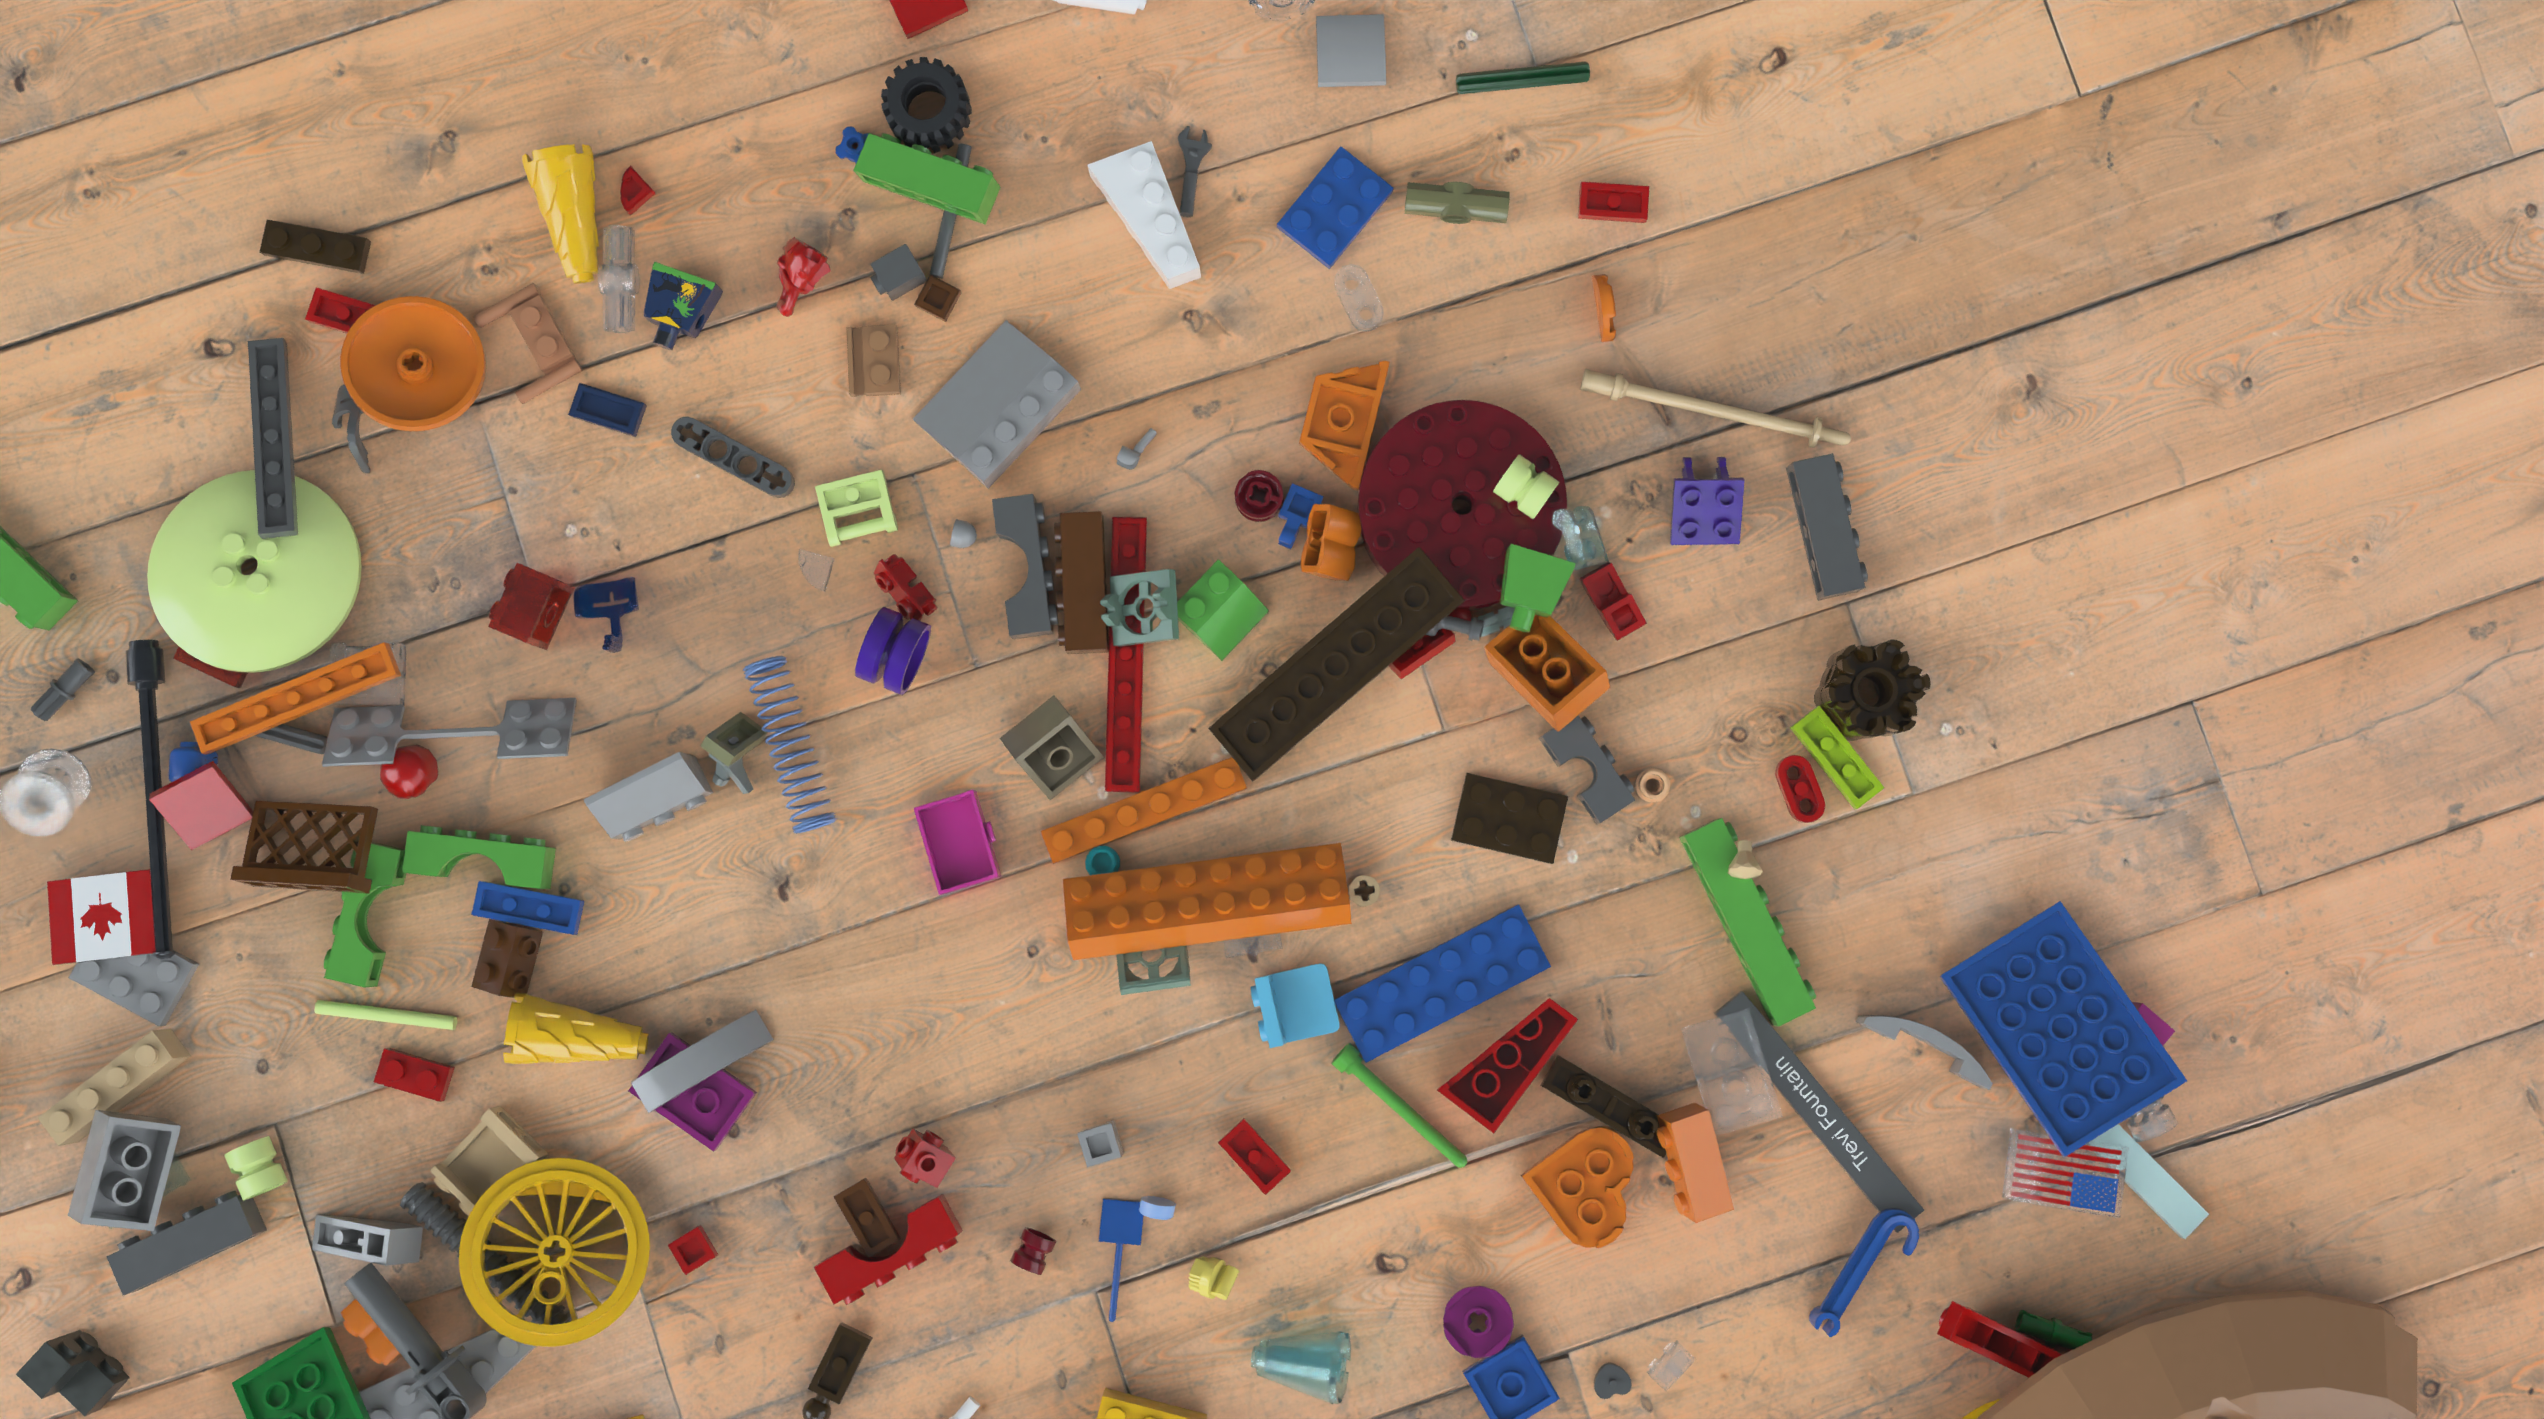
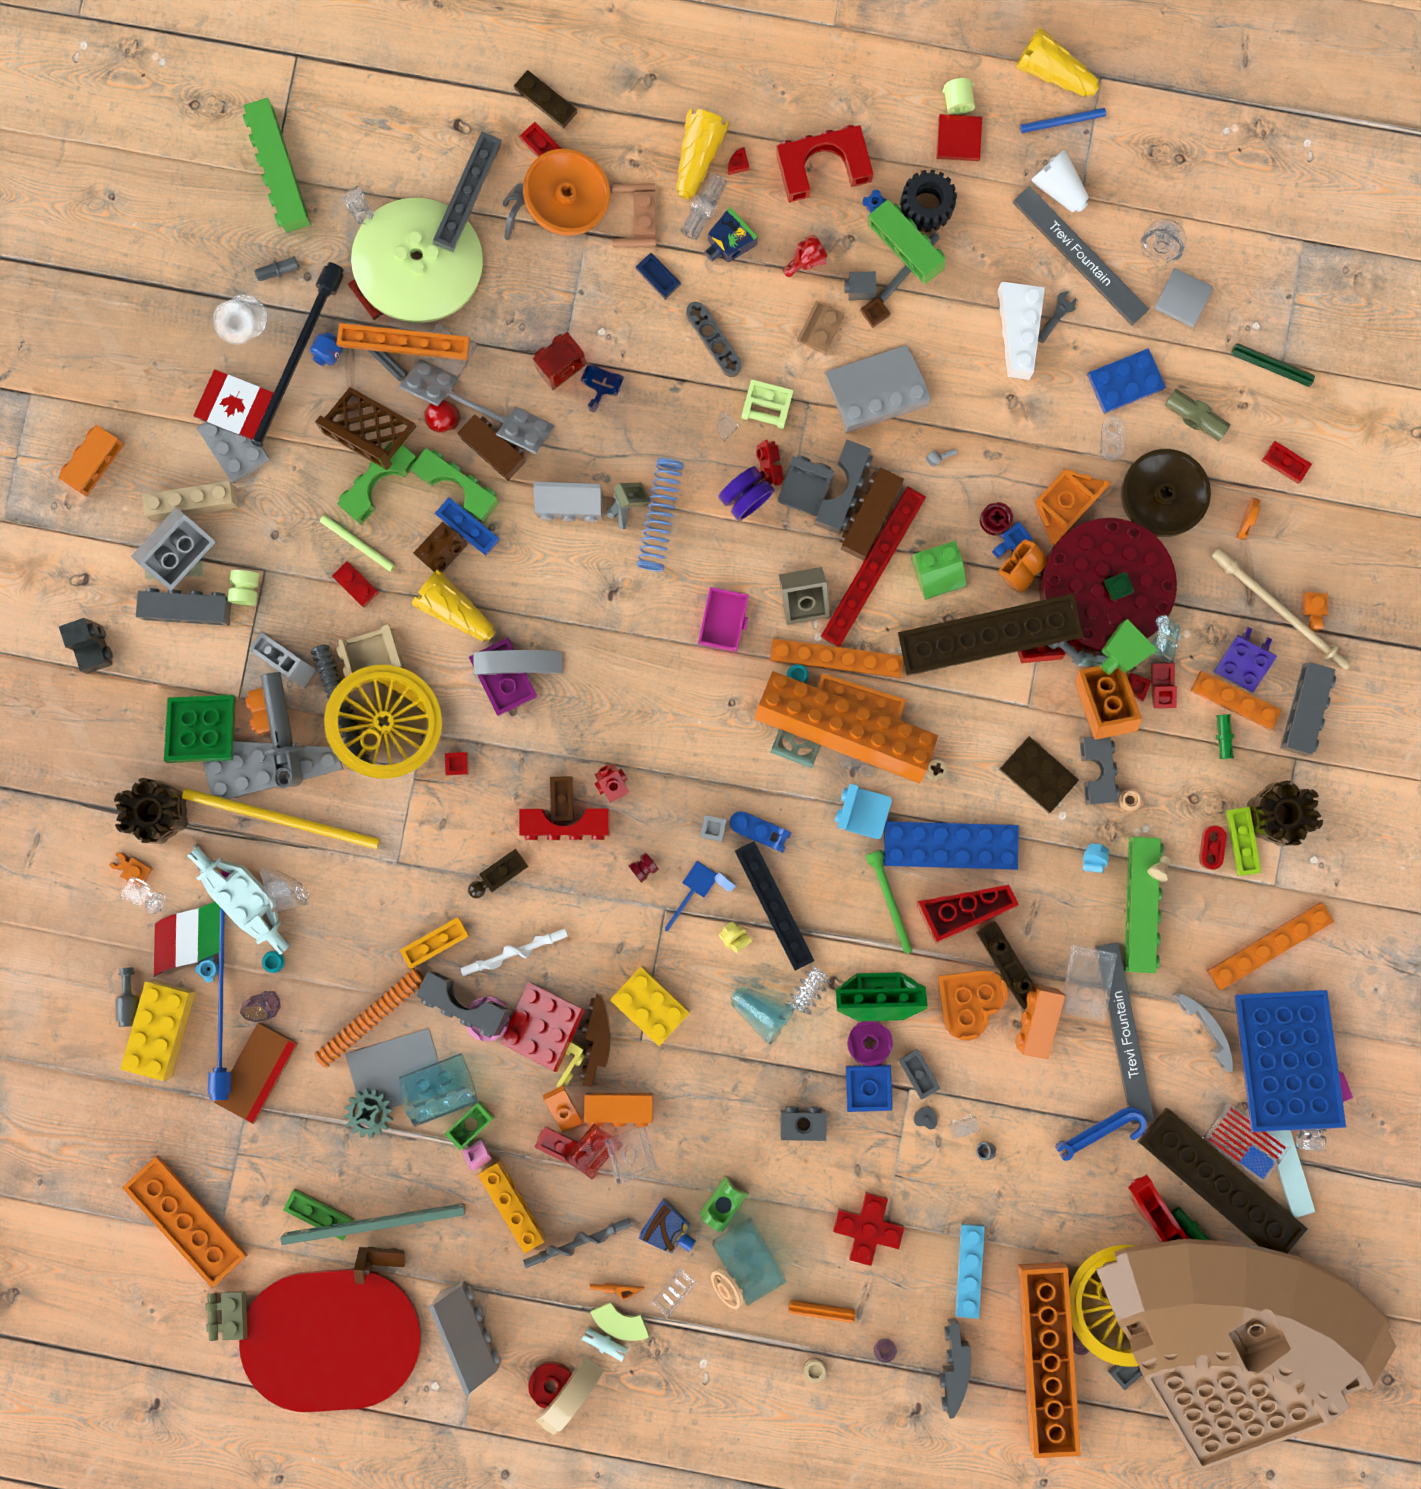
camera: 30 degrees right, 0 degrees up
tile [149,761,253,851] -> none
light grey hinge [950,519,977,548] -> none
sand green piece [1100,569,1179,646] -> none
red plate [1218,1118,1291,1195] -> none
yellowish green wheel [1493,454,1559,519] -> none
none -> clear piece [340,185,374,225]
none -> reddish brown brick [457,414,526,481]
none -> blue plate [729,811,792,853]
none -> black plate [735,841,815,971]
none -> red arch [776,125,874,203]
none -> dark grey bracket [778,455,834,516]
none -> clear piece [786,964,831,1015]
none -> orange plate [817,673,906,720]
none -> green wedge [835,972,928,1022]
none -> dark grey plate [898,1049,941,1100]
none -> dark grey hinge [976,1142,996,1160]
none -> dark grey tile [1013,186,1149,326]
none -> medium azure piece [1083,843,1109,873]
none -> dark green plate [1104,572,1134,601]
none -> dark brown dish [1121,449,1211,537]
none -> red tile [1128,673,1152,702]
none -> dark brown plate [1138,1108,1308,1254]
none -> orange plate [1191,671,1282,730]
none -> orange plate [1207,902,1334,990]
none -> green pin [1216,714,1234,759]
none -> orange plate [1303,592,1328,631]

